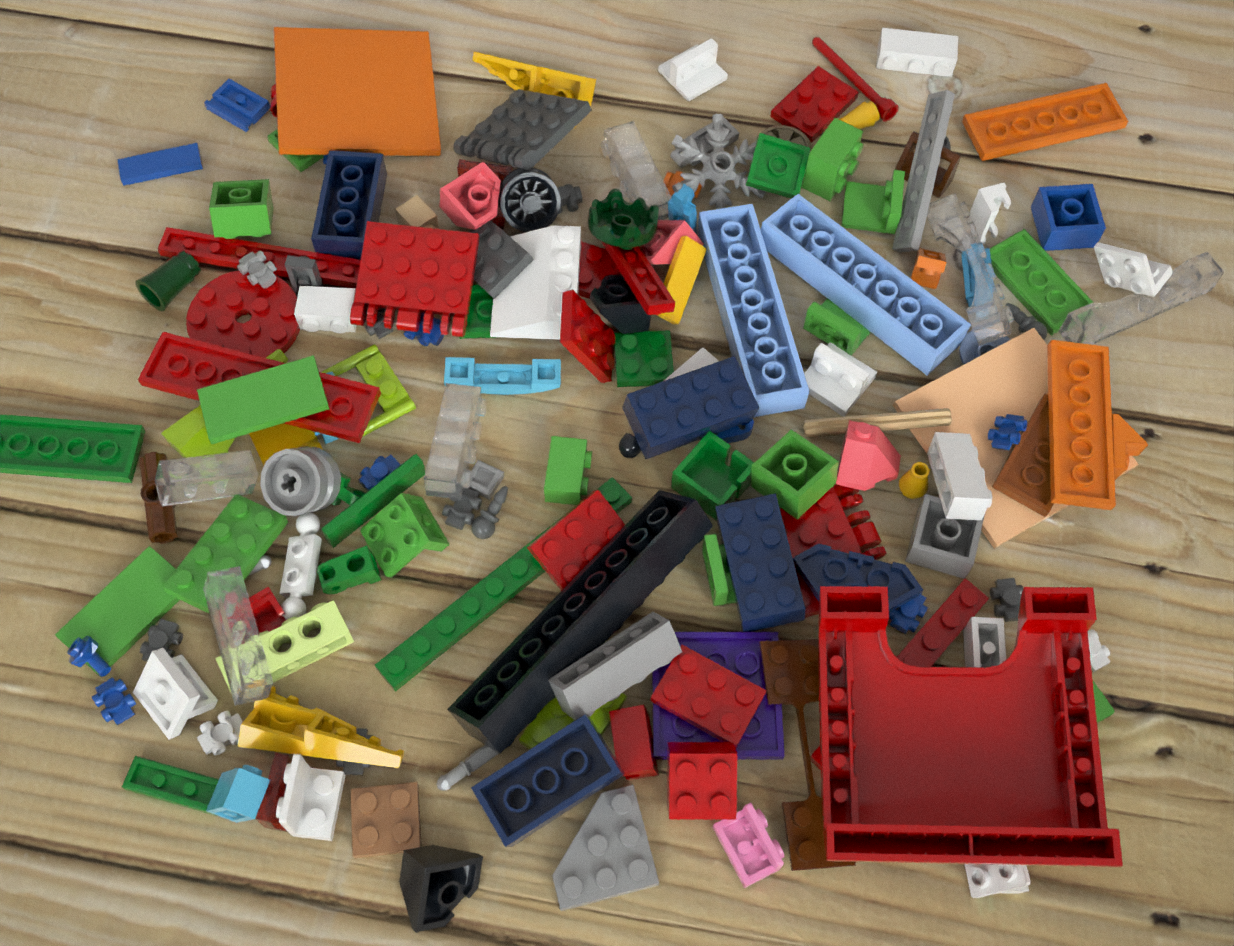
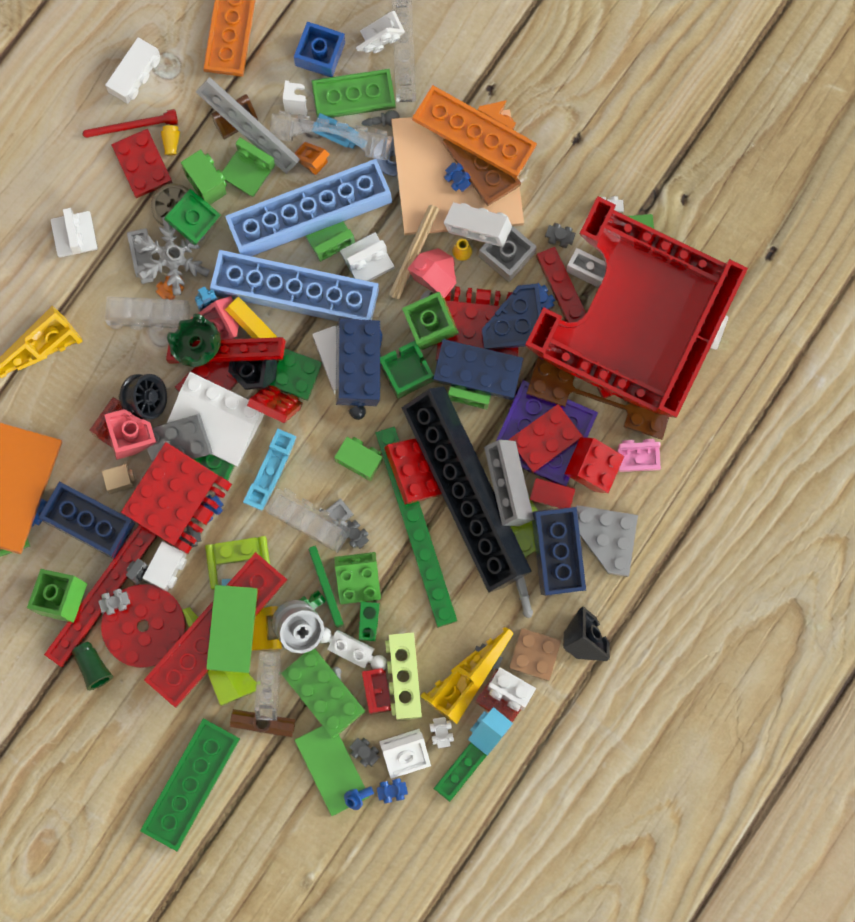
camera: 65 degrees left, 15 degrees up
clear brick [203,566,273,706] -> none
blue piece [358,454,401,491] -> none
dark grey hinge [453,89,592,170] -> none
dark grey bar [471,486,508,539] -> none
dark grey piece [557,184,583,214] -> none

